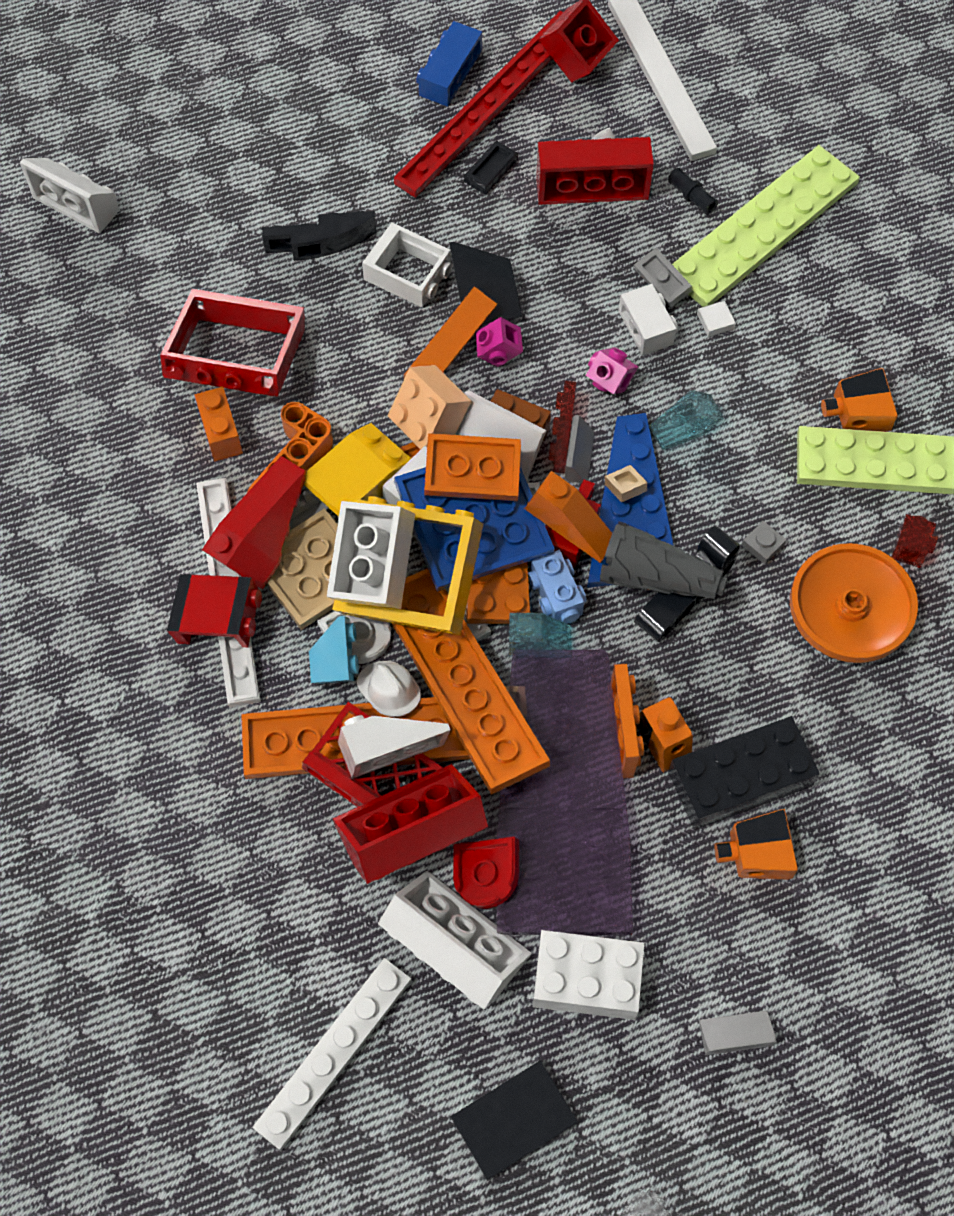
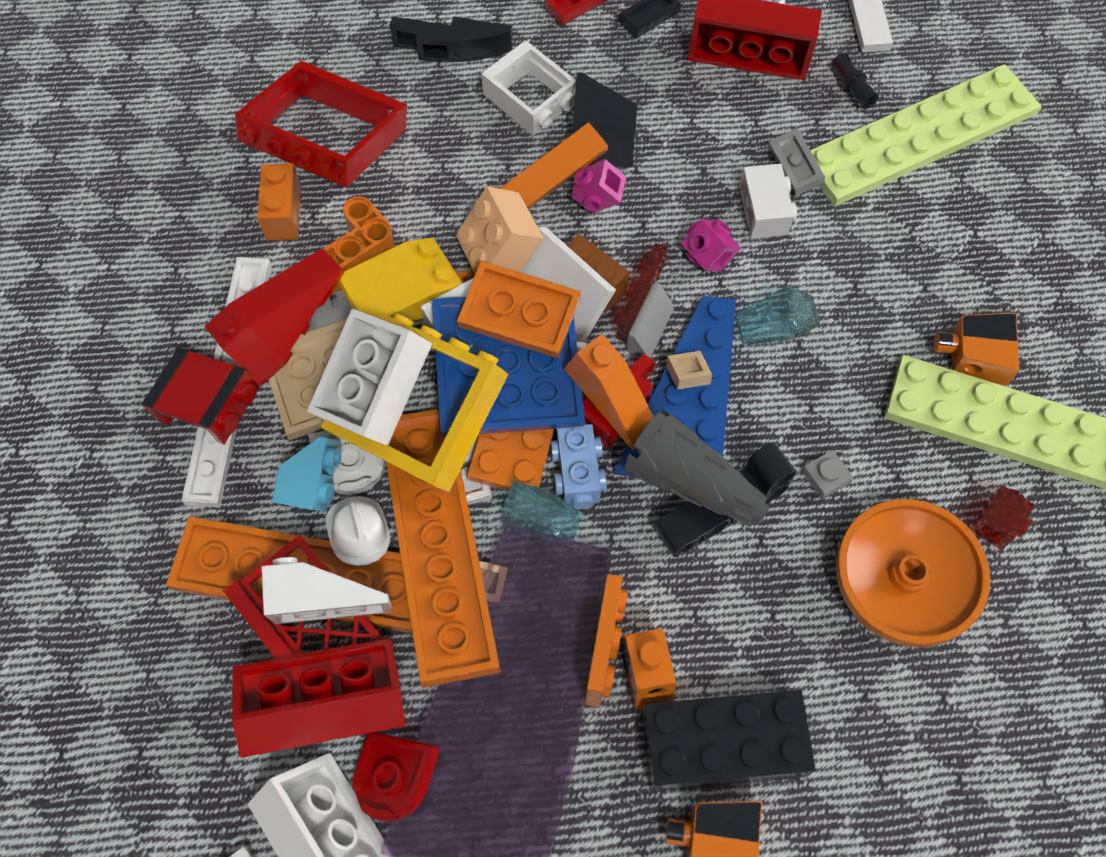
camera: 15 degrees right, 0 degrees up
white tile [697,301,736,337] -> none

